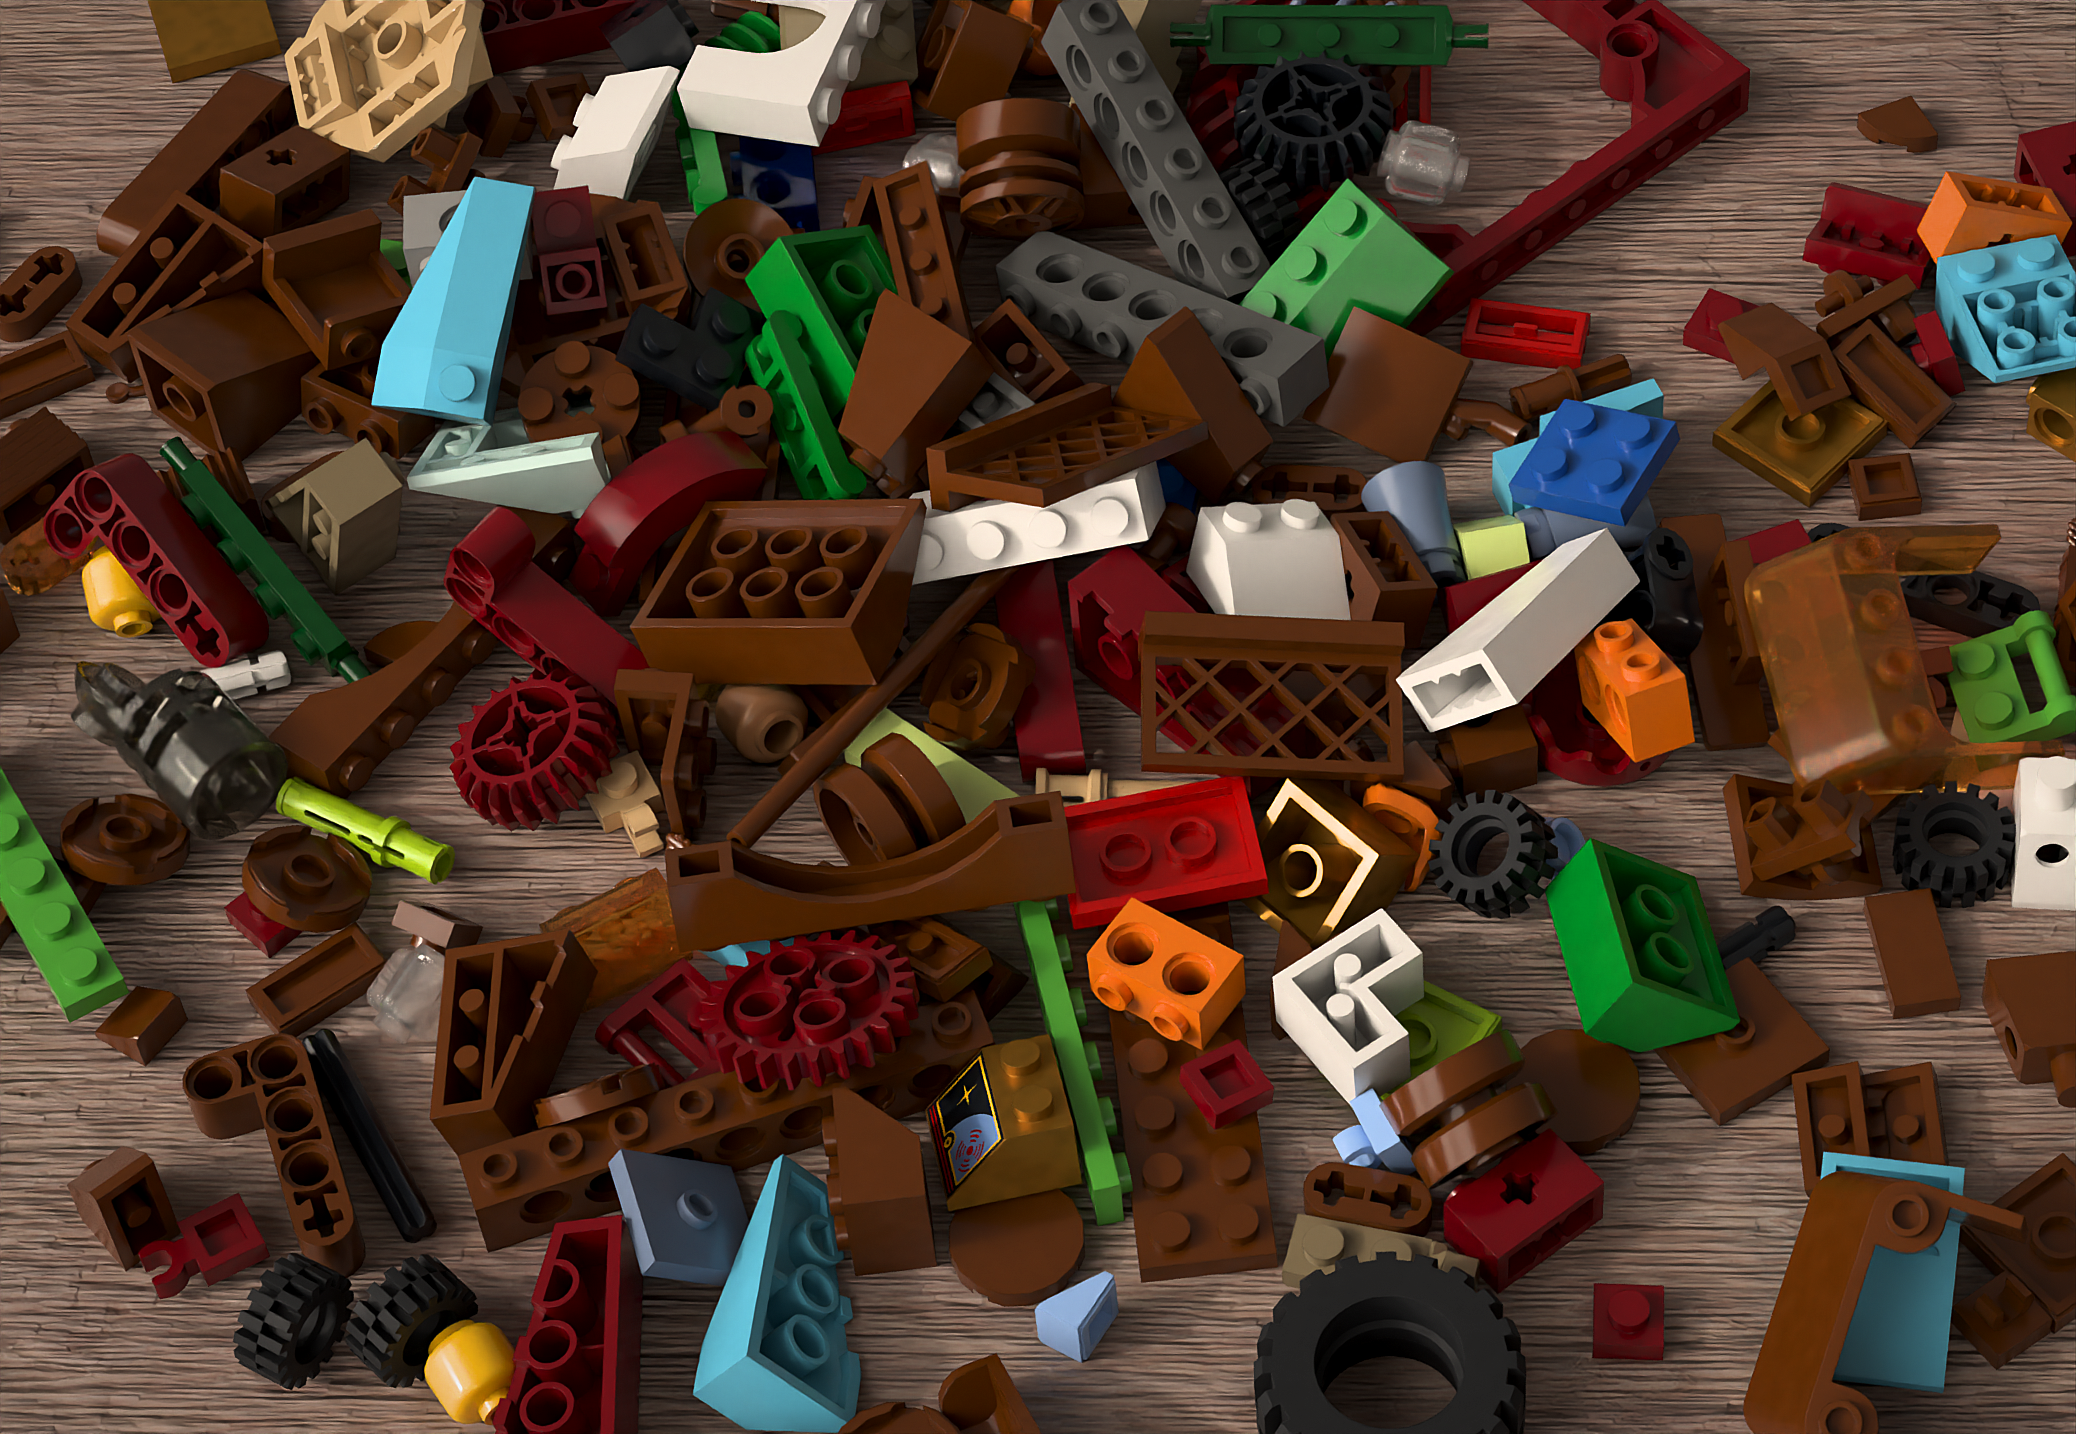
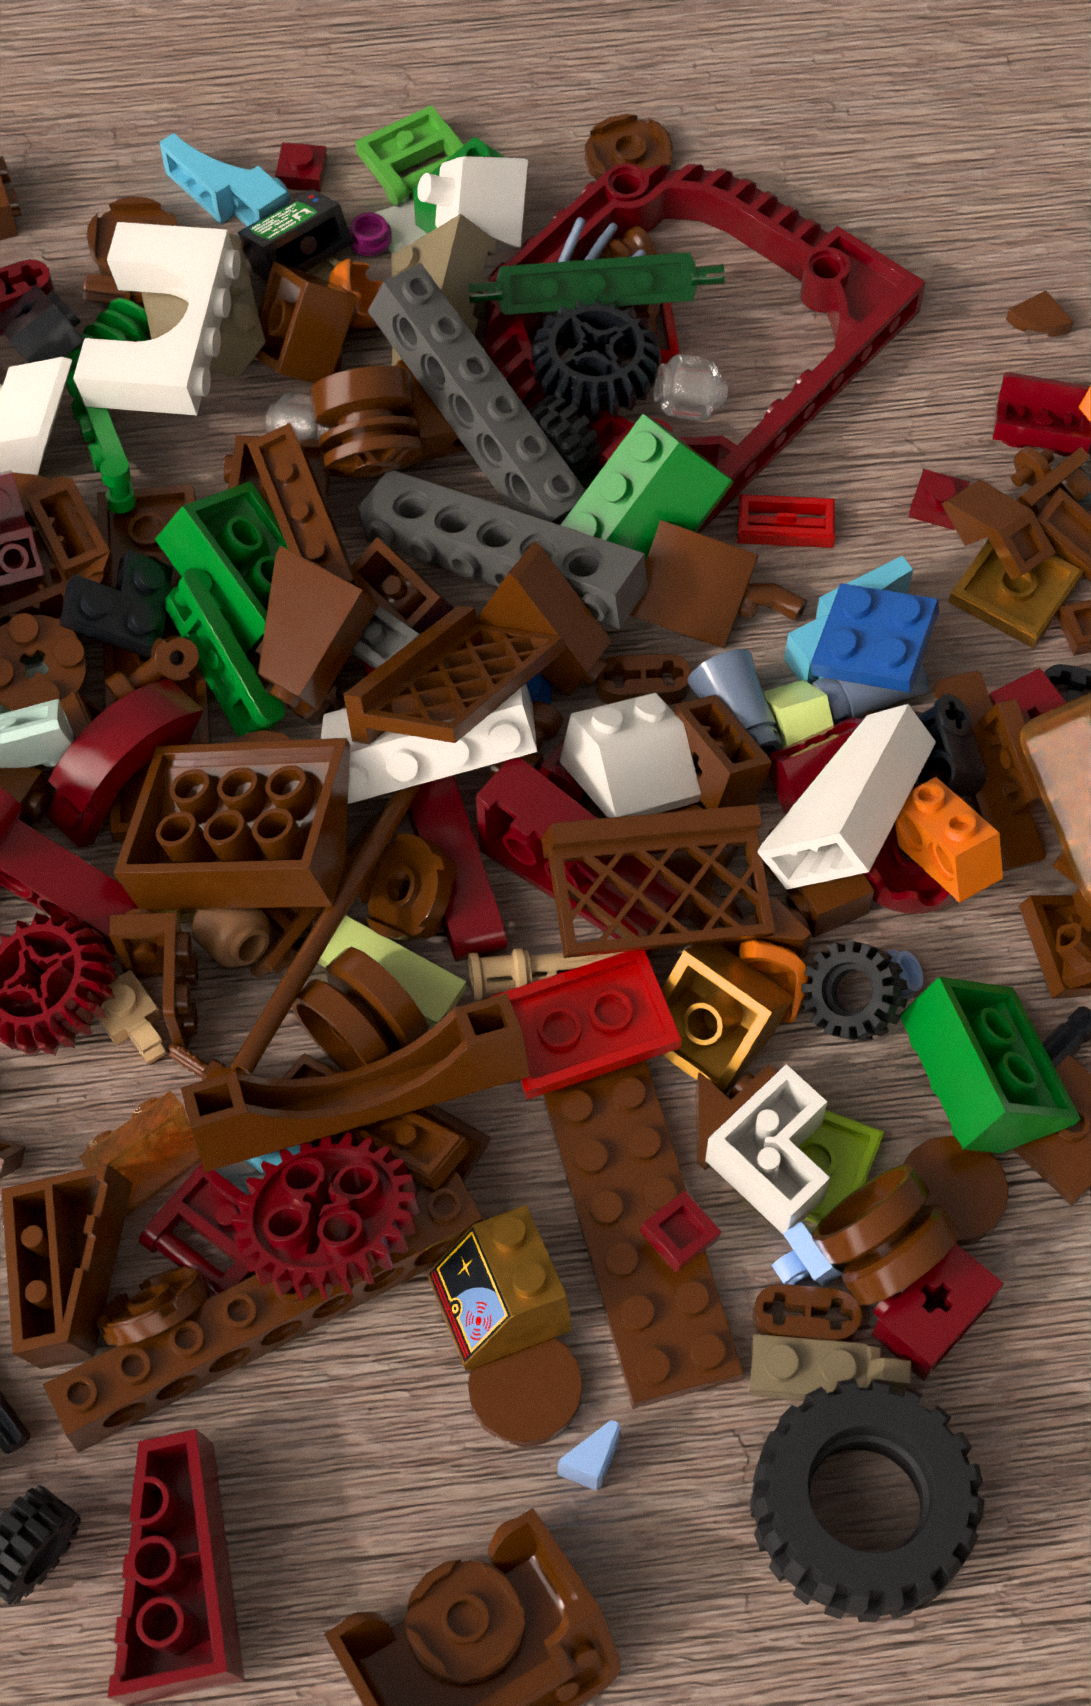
camera: 15 degrees left, 10 degrees up
yellow head [424,1319,516,1425] -> none
sand blue plate [608,1149,749,1286] -> none
reddish brown dish [683,198,794,314] -> none
medium azure wedge [692,1154,862,1433] -> none
clear blue brick [729,135,821,233] -> none
red tile [800,80,916,157] -> none
reddish brown slope [821,1086,937,1276] -> none
bright green plate [1013,897,1133,1226] -> none
orange brick [1087,897,1246,1050] -> none
reddish brown axle [1509,354,1632,423] -> none
dark red plate [1592,1283,1664,1361] -> none

